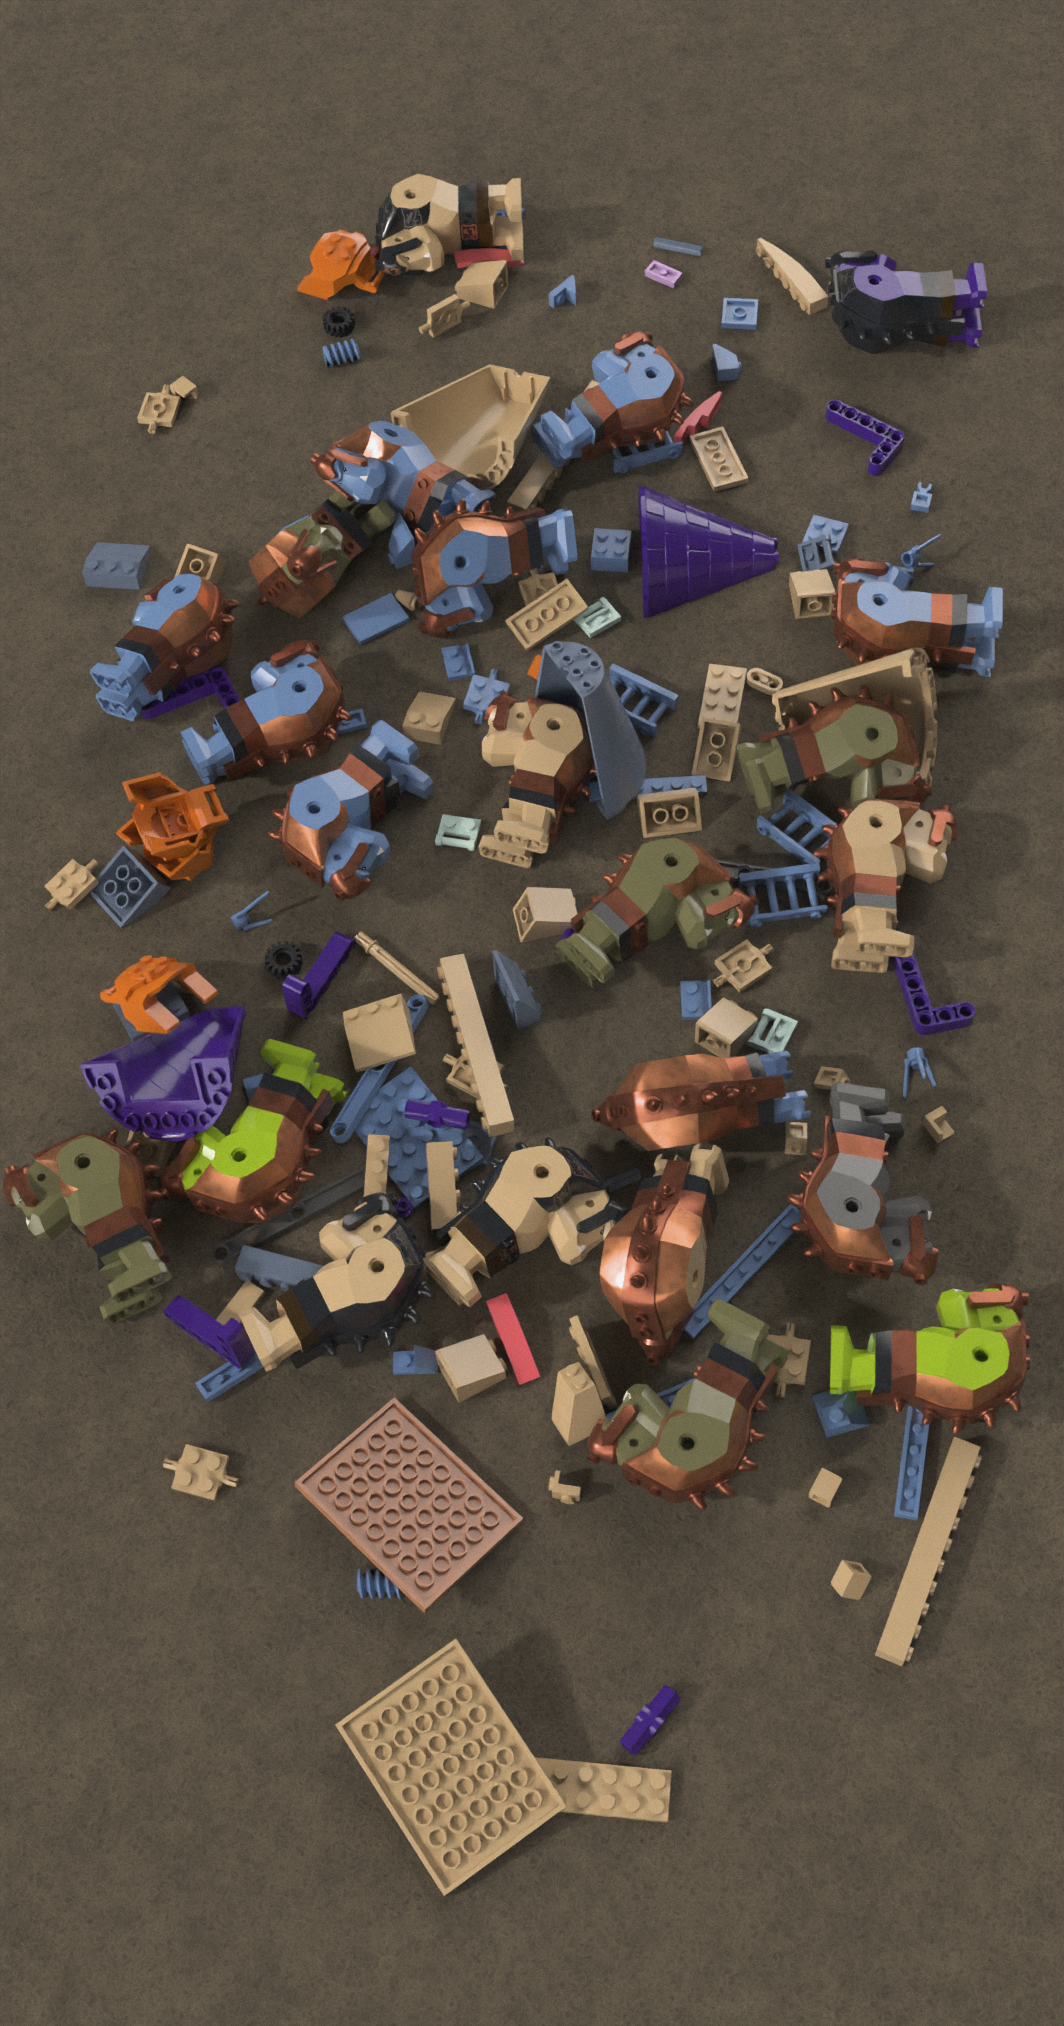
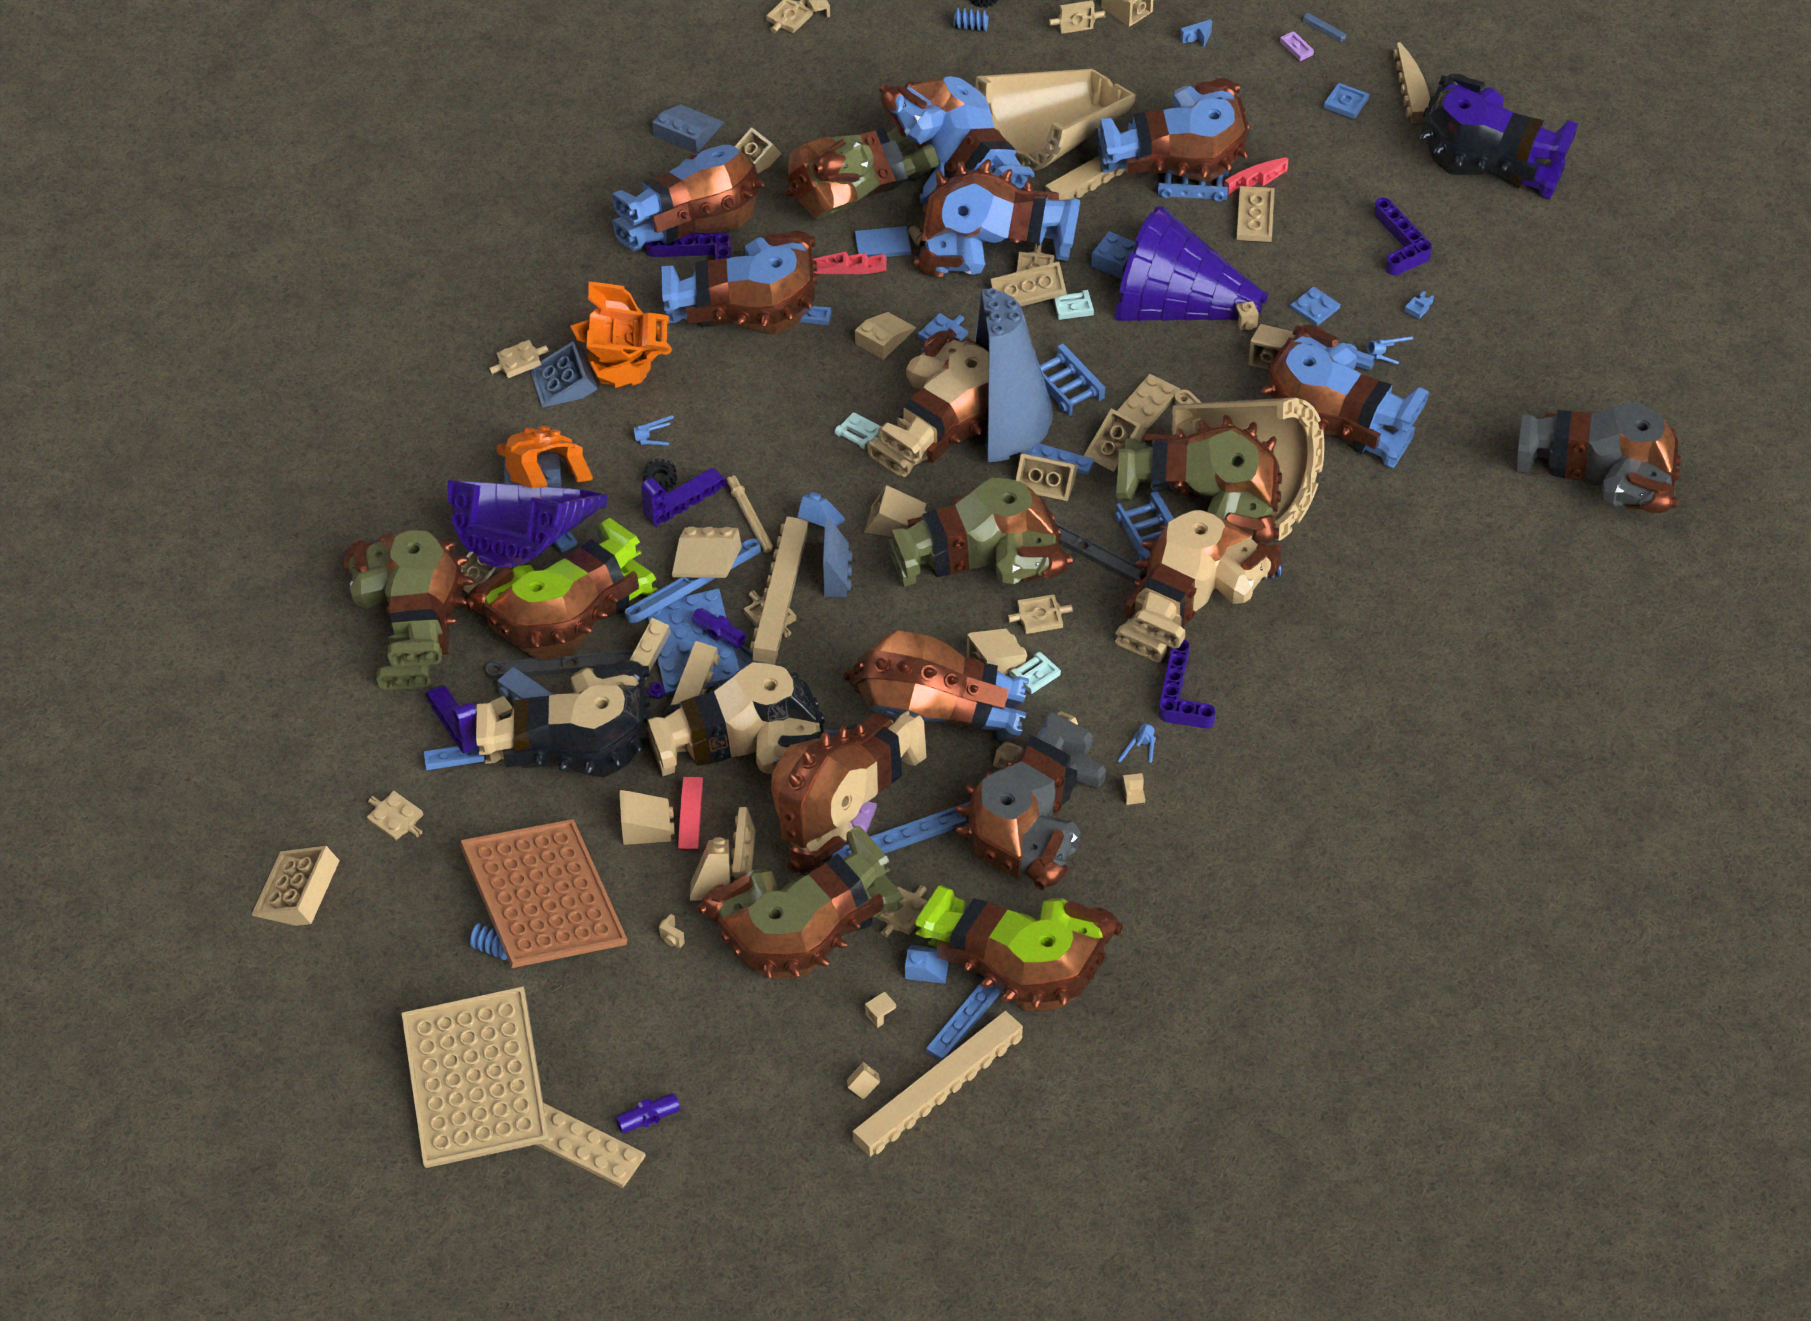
camera: 20 degrees right, 10 degrees down
piece [267,720,434,902] -> none
medium blue slope [393,1345,438,1375] -> none
medium blue plate [441,643,475,681] -> none
medium blue plate [680,980,712,1020] -> none
medium blue slope [712,344,742,381] -> none
medium blue fence [737,863,827,927] -> none
sand blue plate [797,534,836,571] -> none
none -> tan slope [251,846,339,926]
none -> medium blue slope [798,492,846,527]
none -> coral slope [813,251,887,274]
none -> tan bracket [1236,301,1259,330]

